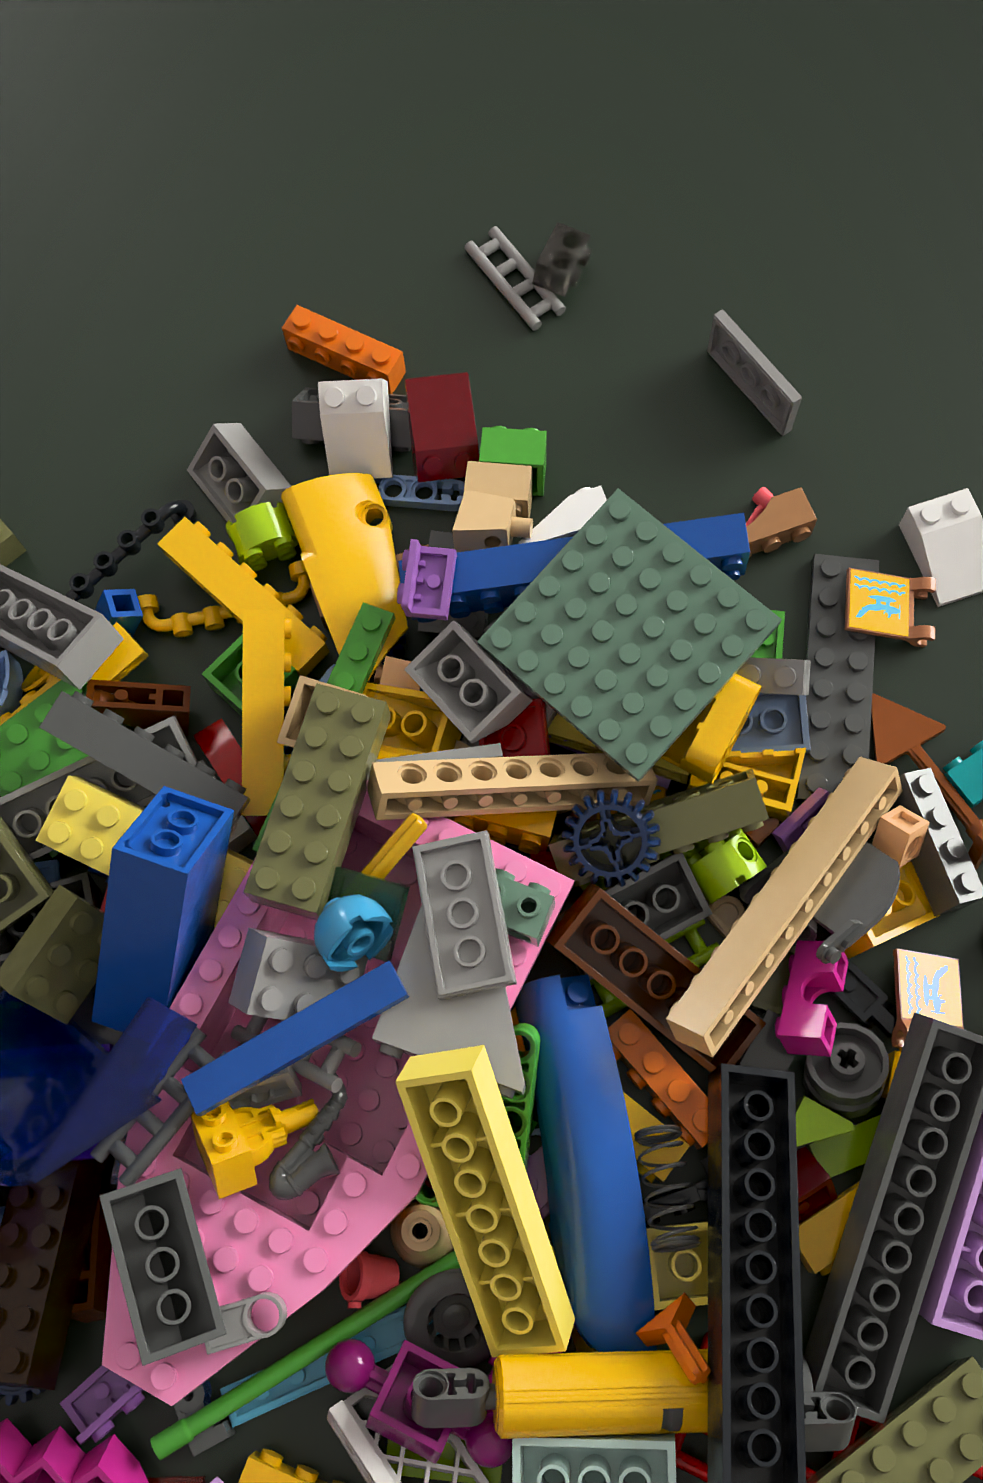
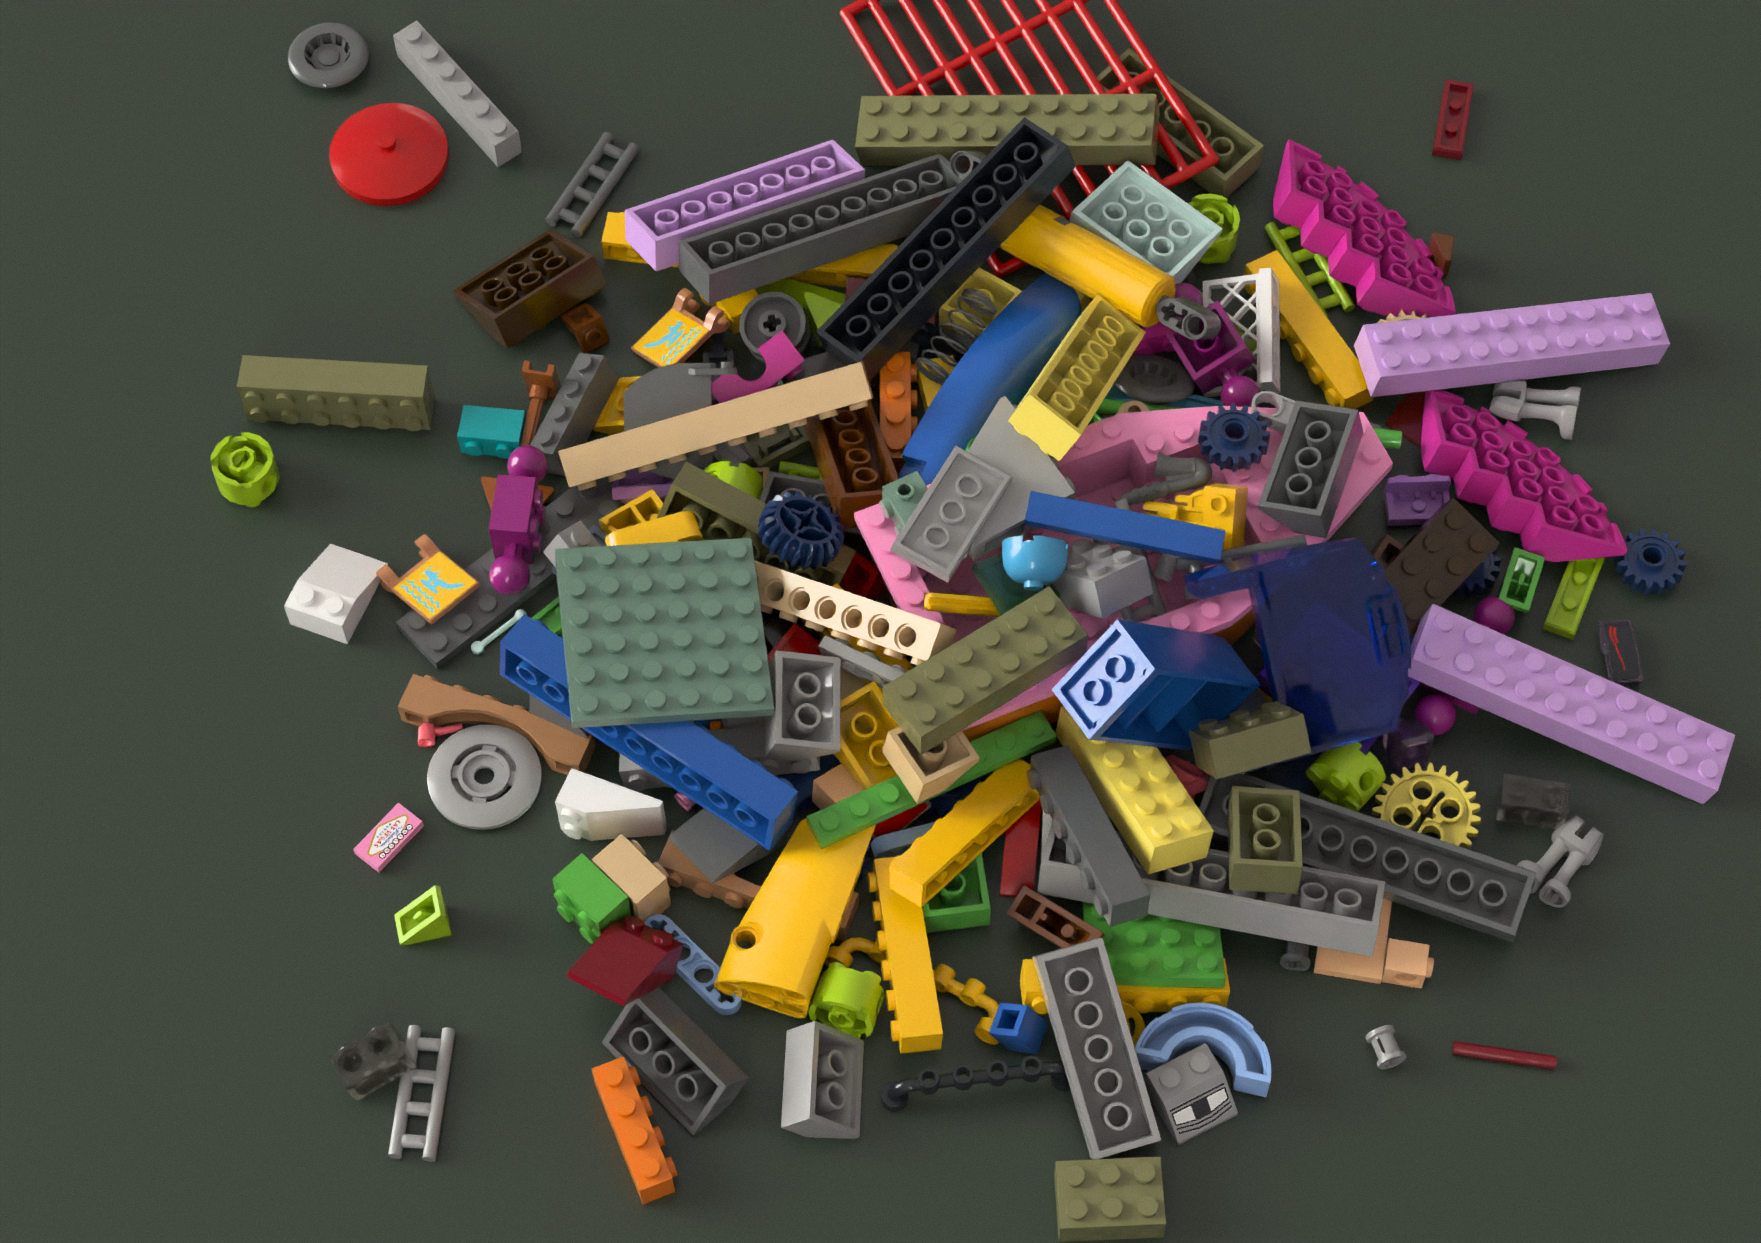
camera: 145 degrees left, 10 degrees down
white slope [318,378,393,479] -> none
medium lavender bracket [397,539,457,620] -> none
tan torso [452,490,533,552] -> none
orange piece [635,1292,711,1385] -> none
light grey tile [707,309,802,436] -> none
light nougat brick [872,805,930,868] -> none
none -> tile [353,803,424,873]
none -> lime slope [394,885,452,945]
none -> light grey piece [427,724,542,830]
none -> light aqua hinge [471,609,527,655]
none -> magenta brick [489,445,548,596]
none -> dark blue gear [1198,403,1270,472]

